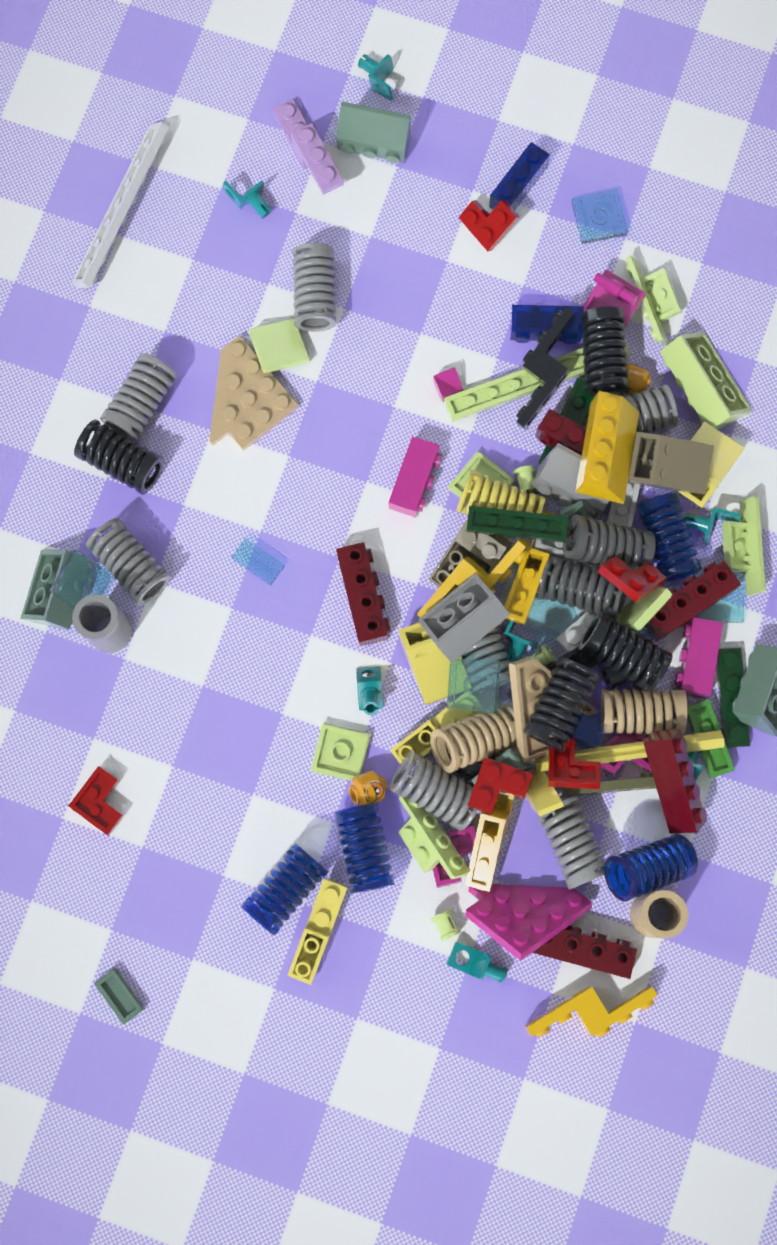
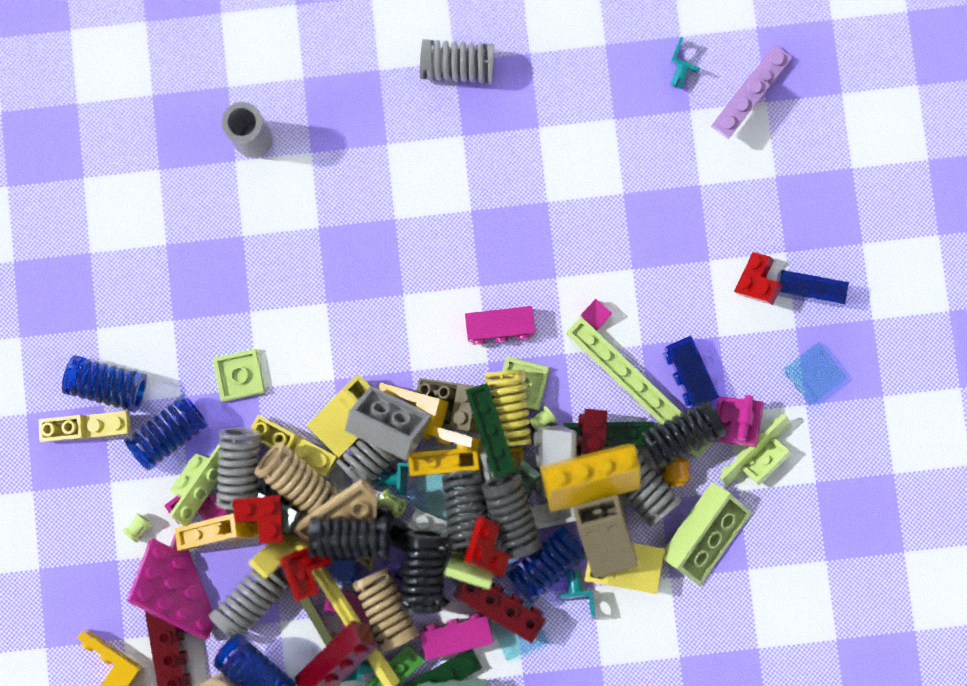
camera: 65 degrees right, 5 degrees up
sand green slope [20,550,90,629] -> none
clear light blue tile [49,549,112,609] -> none
red plate [68,766,124,836] -> none
black piece [74,419,164,495] -> none
light grey piece [86,518,171,605] -> none
tan wing [209,335,299,451] -> none
clear light blue tile [231,538,285,586] -> none
yellowish green tile [249,319,309,373] -> none
light grey piece [292,242,336,332] -> none
sand green slope [336,101,411,163] -> none
dark red brick [336,542,391,647] -> none
light orange head [348,771,388,808] -> none
teal bracket [356,666,383,715] -> none
teal bracket [358,54,394,101] -> none
teal bracket [446,942,508,983] -> none
clear light blue tile [447,659,501,712] -> none
black bracket [516,307,575,431] -> none
yellowish green bracket [722,496,766,596] -> none

